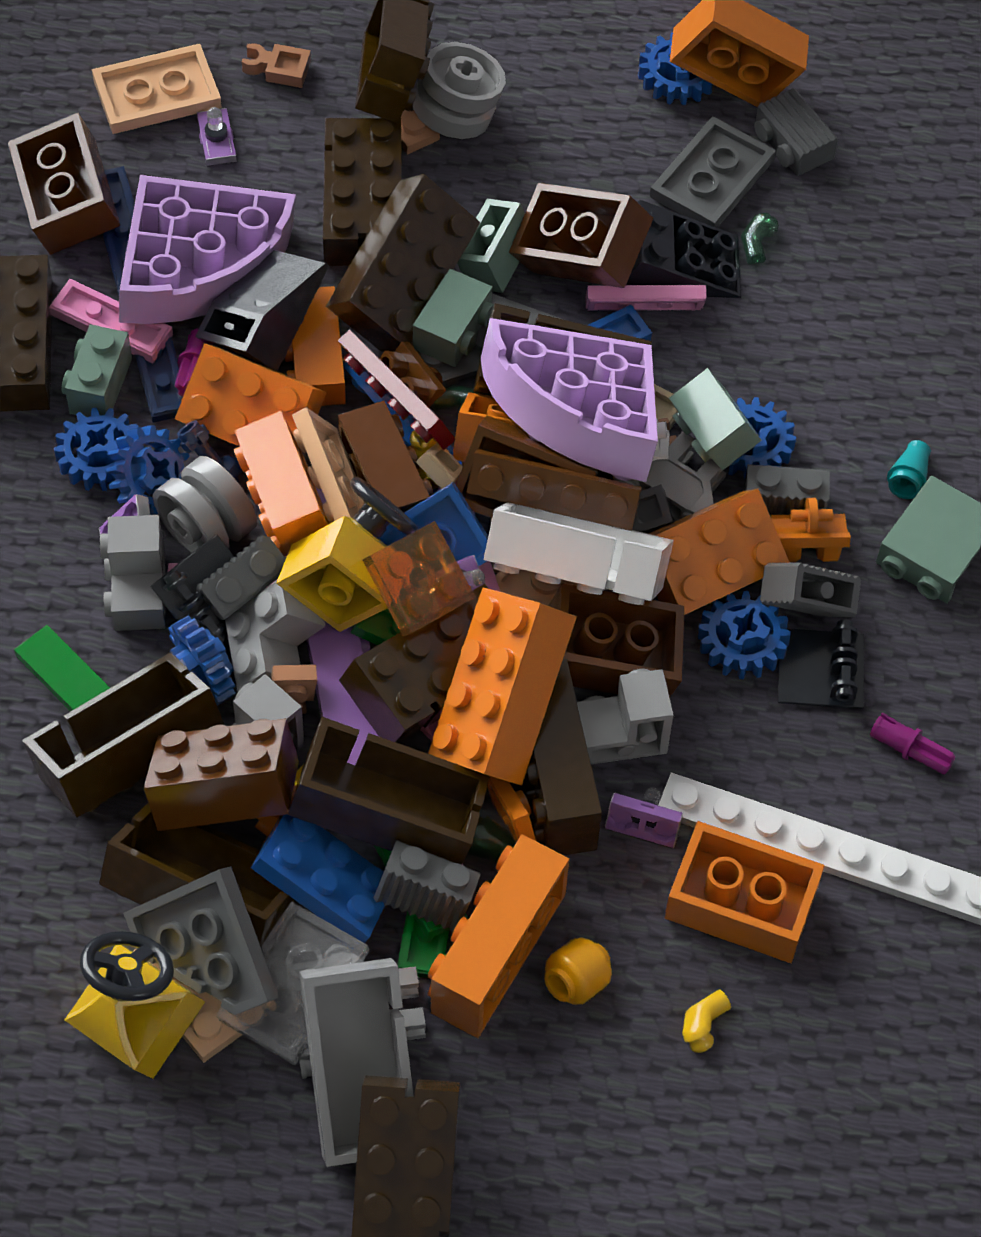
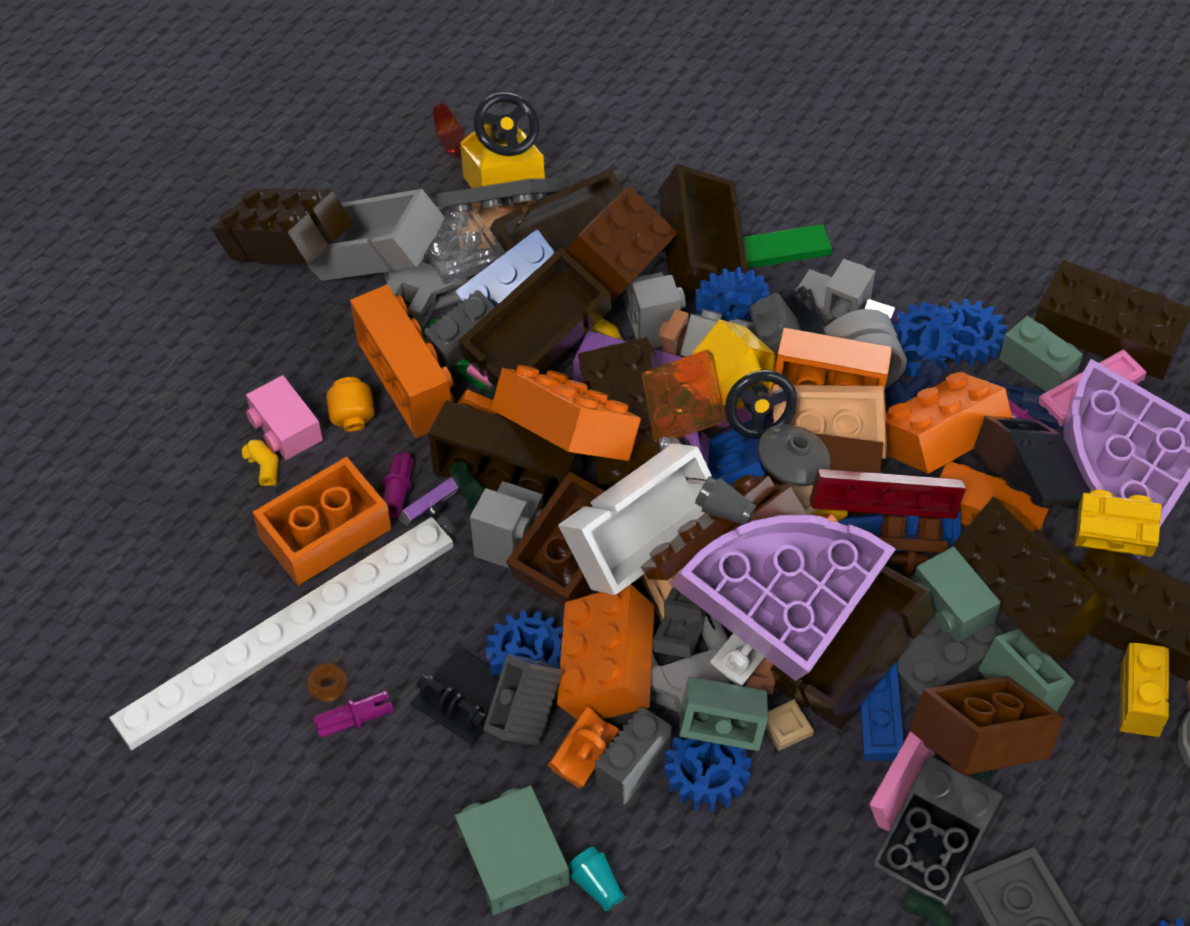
camera: 125 degrees right, 5 degrees down
none -> bright pink brick [246,375,323,460]
none -> clear orange plate [307,663,347,702]
none -> magenta axle [382,452,414,518]
none -> clear red helmet [433,103,467,159]
none -> clear green arm [449,462,485,512]
none -> dark grey cone [695,476,756,525]
none -> dark grey dish [758,424,831,486]
none -> yellow brick [1074,490,1162,557]
none -> yellow brick [1119,643,1169,737]

